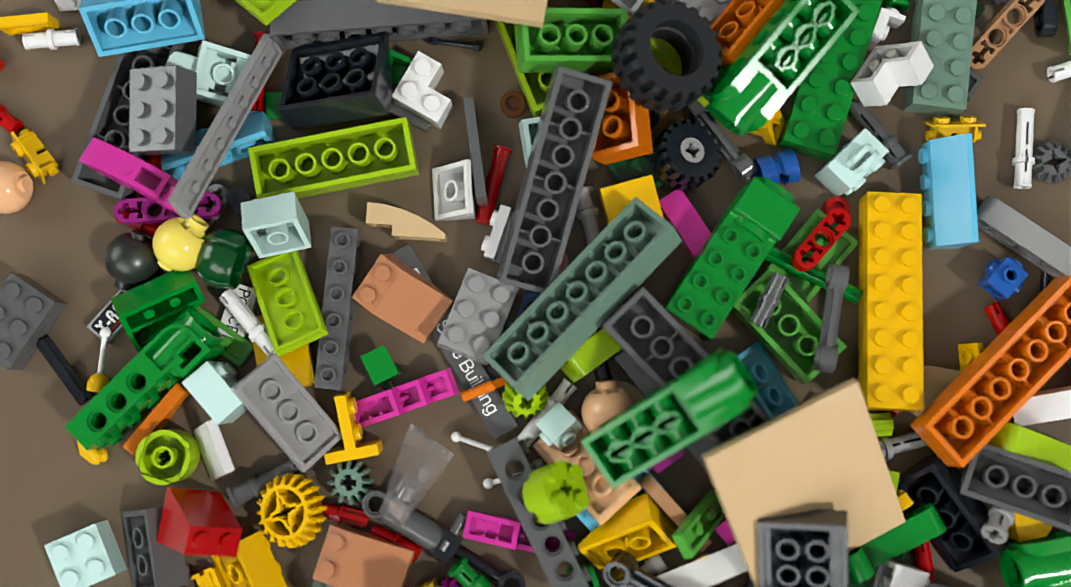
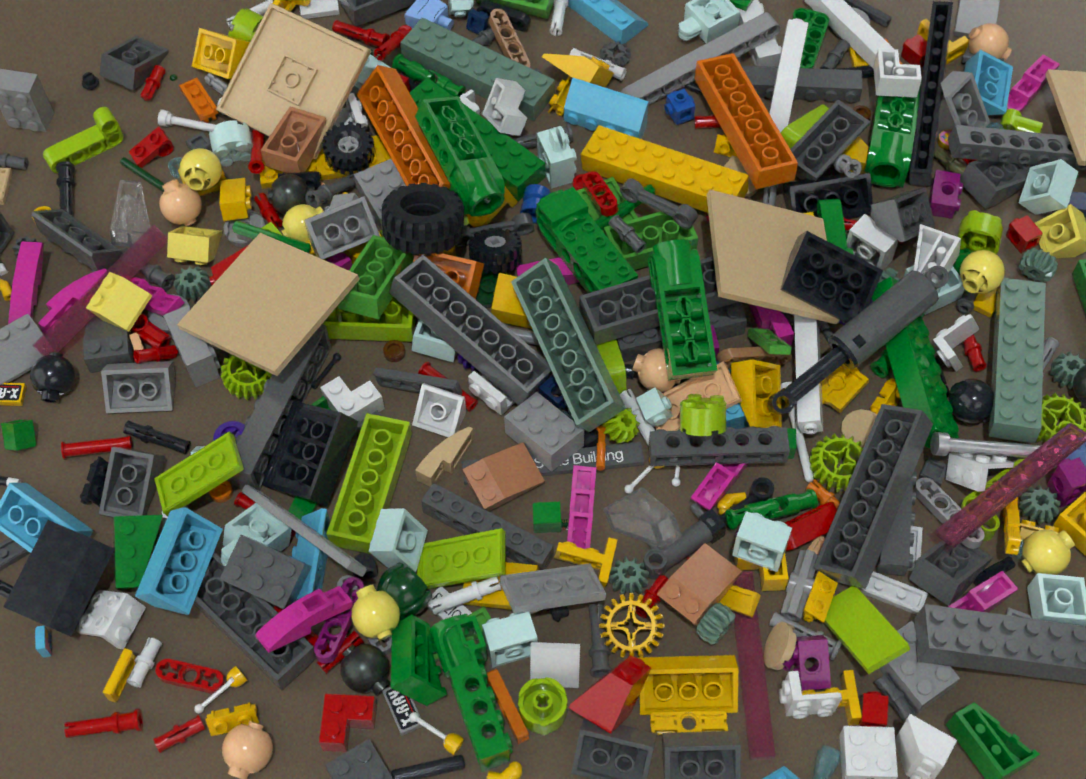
camera: 70 degrees left, 25 degrees down
none -> red beam [155,658,225,694]
none -> hinge [194,666,248,714]
none -> red brick [319,694,377,752]
none -> yellow slope [542,54,614,88]
none -> yellow arm [717,492,746,515]

